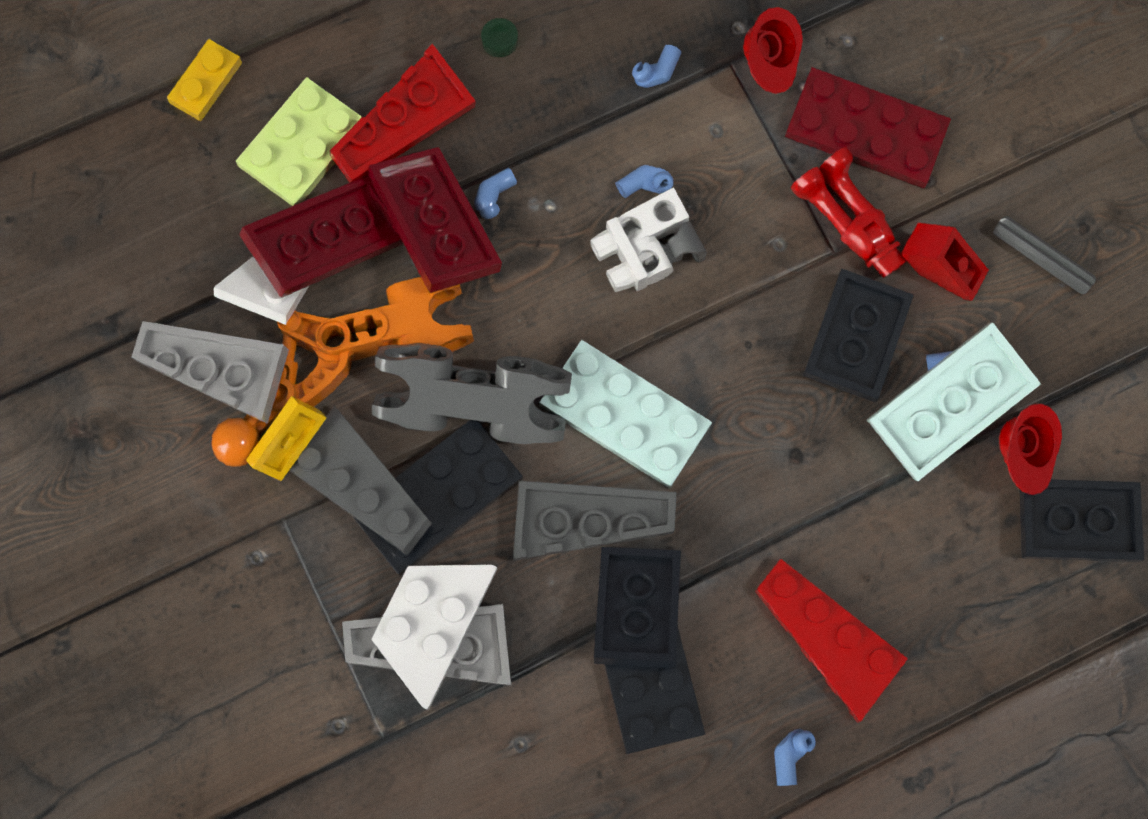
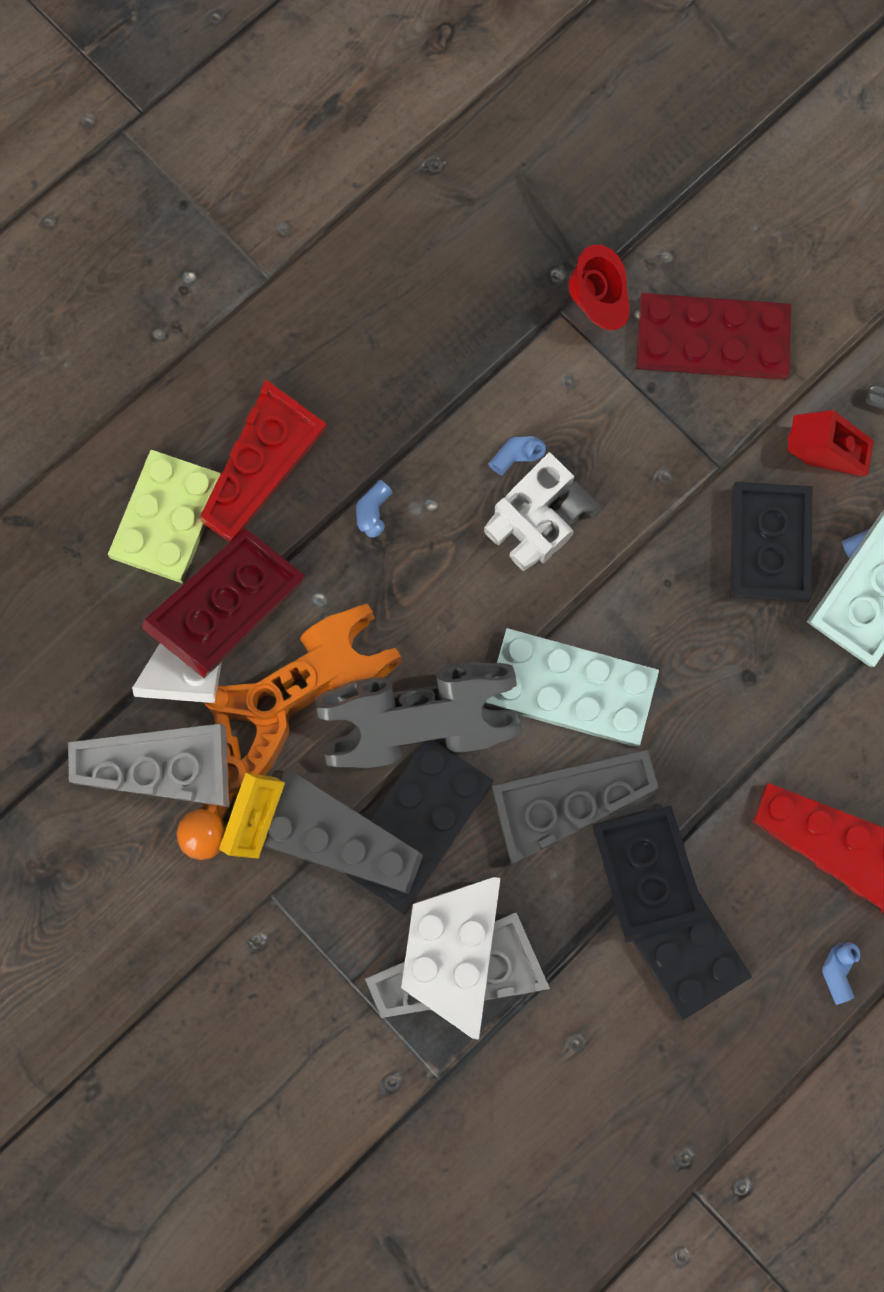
camera: 15 degrees left, 0 degrees up
yellow plate [167,39,242,122] -> none
dark red plate [368,147,502,293] -> none
clear green tile [481,18,518,58] -> none
medium blue arm [632,45,681,88] -> none
red piece [790,147,907,279] -> none

